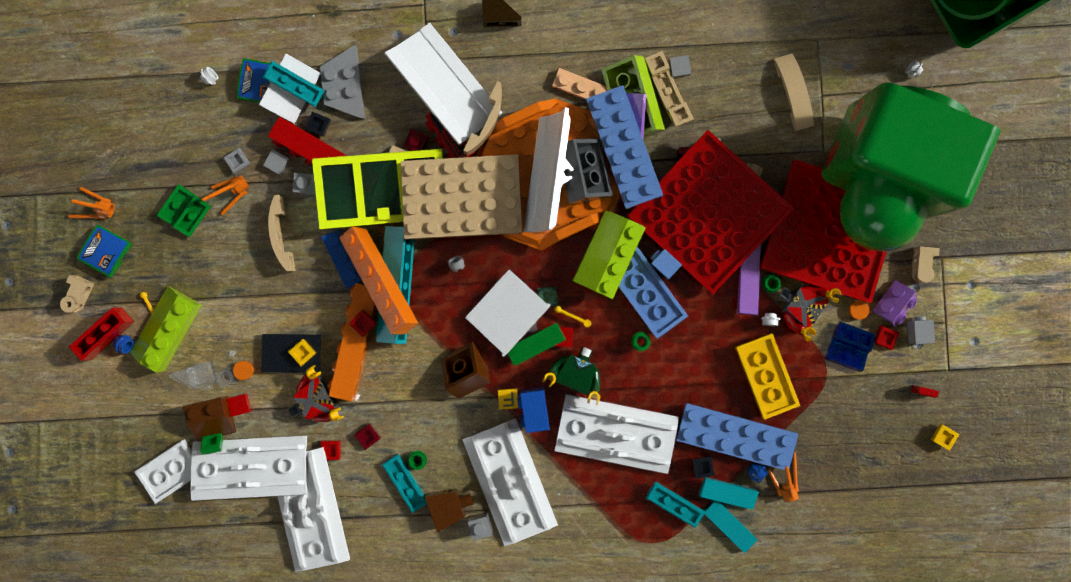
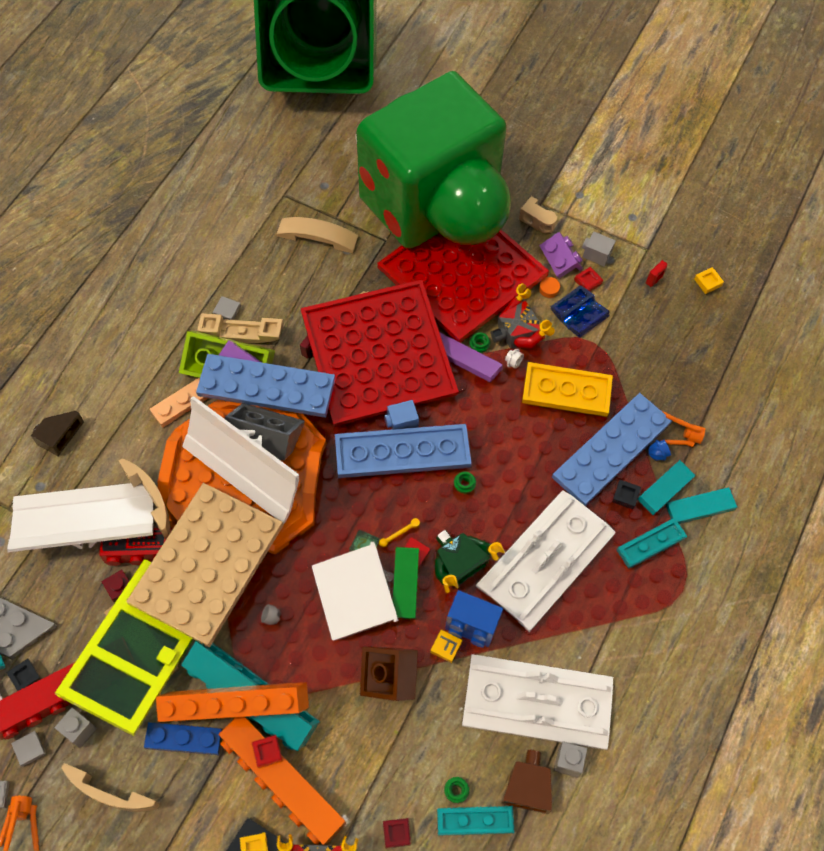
camera: 60 degrees left, 25 degrees down
lime slope [573,210,646,299] -> none

